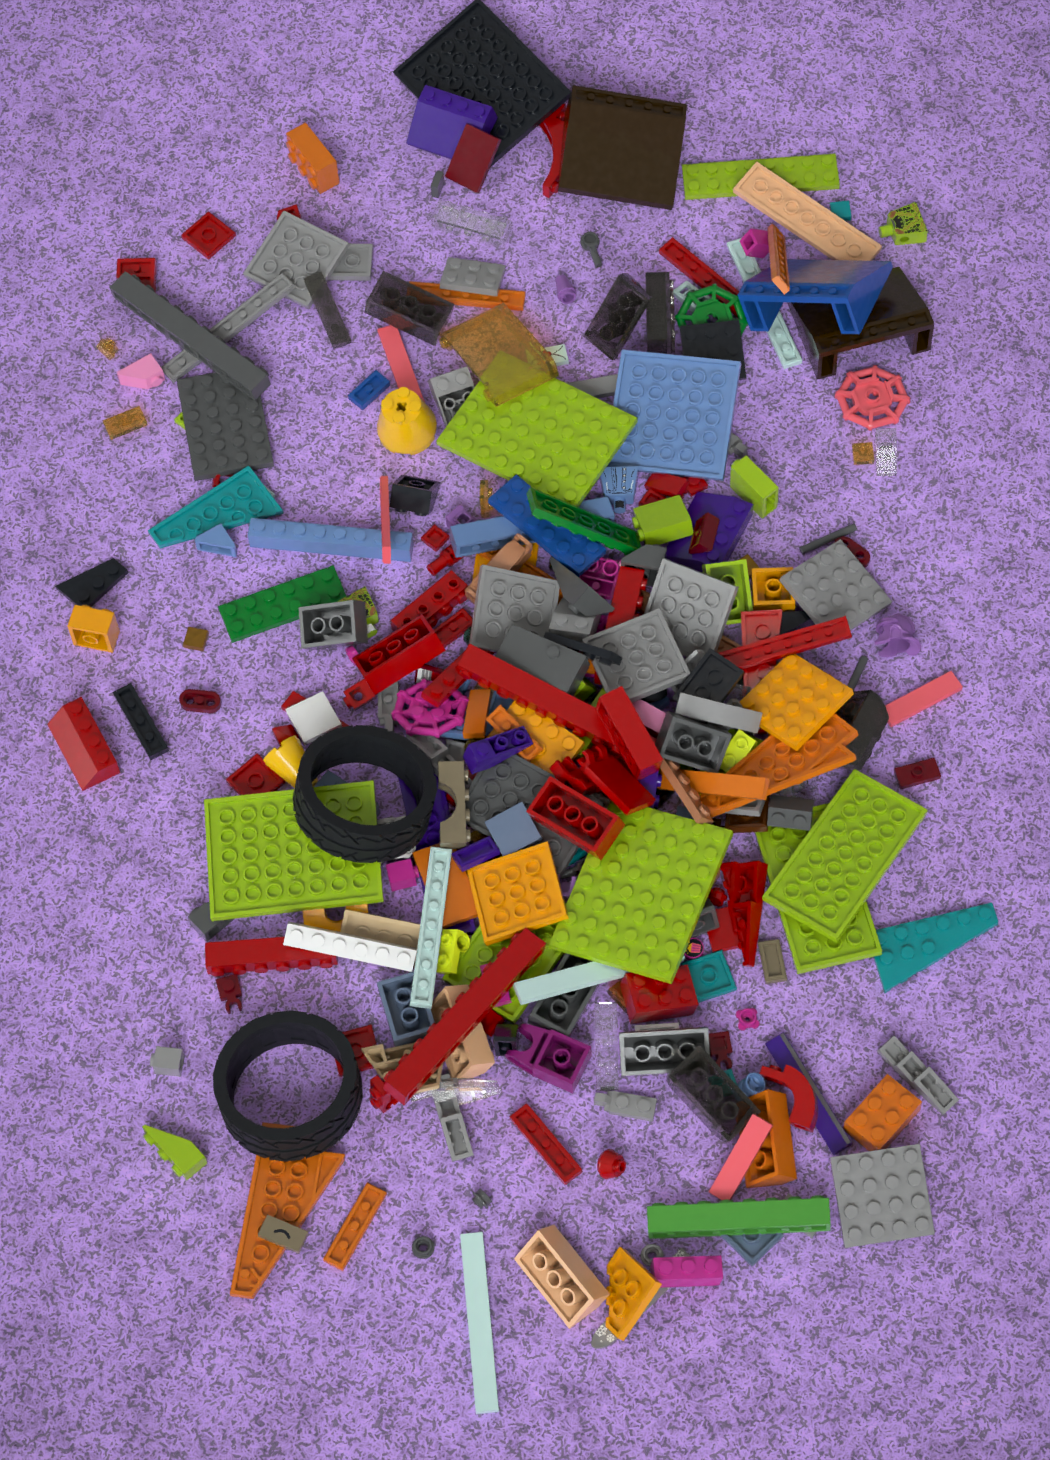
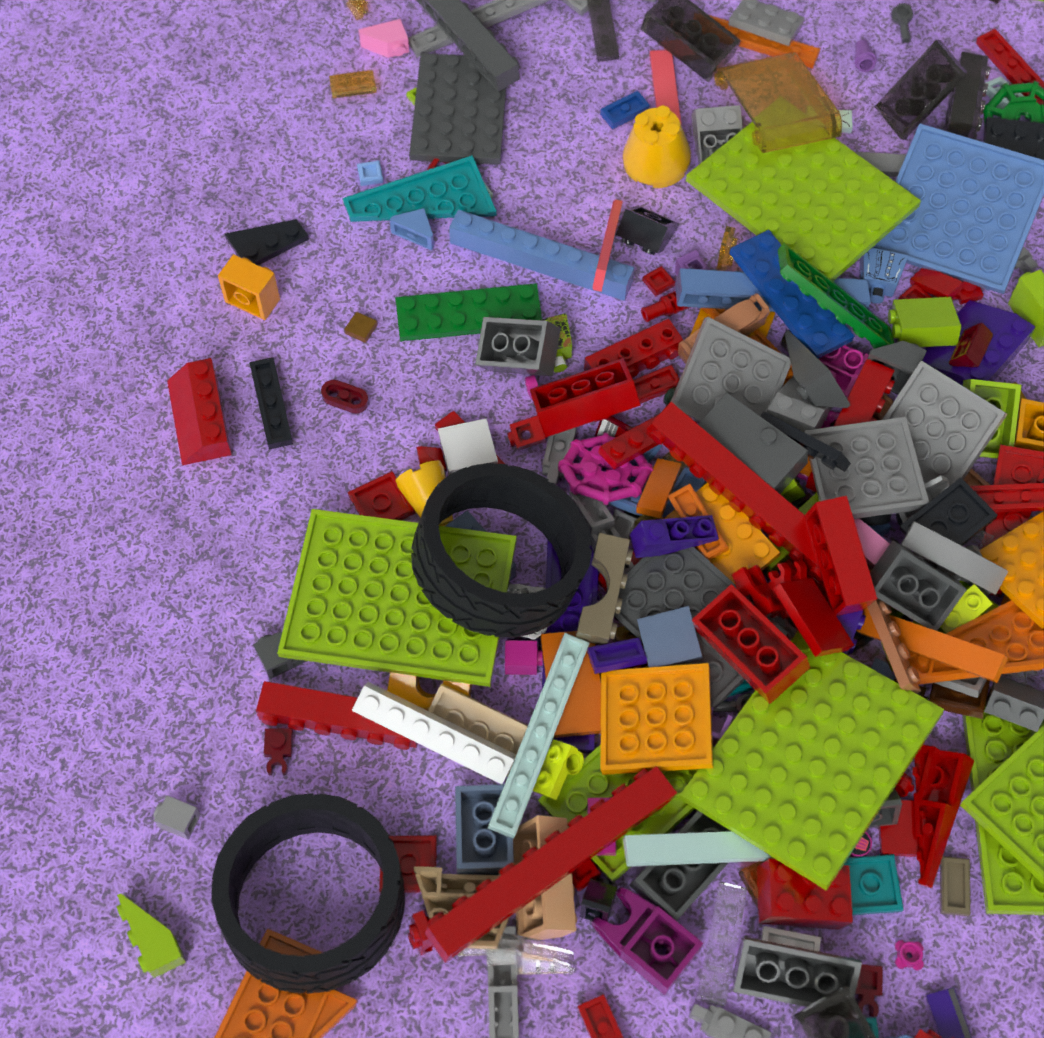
camera: 10 degrees right, 0 degrees up
none -> light blue tile [357,161,383,186]

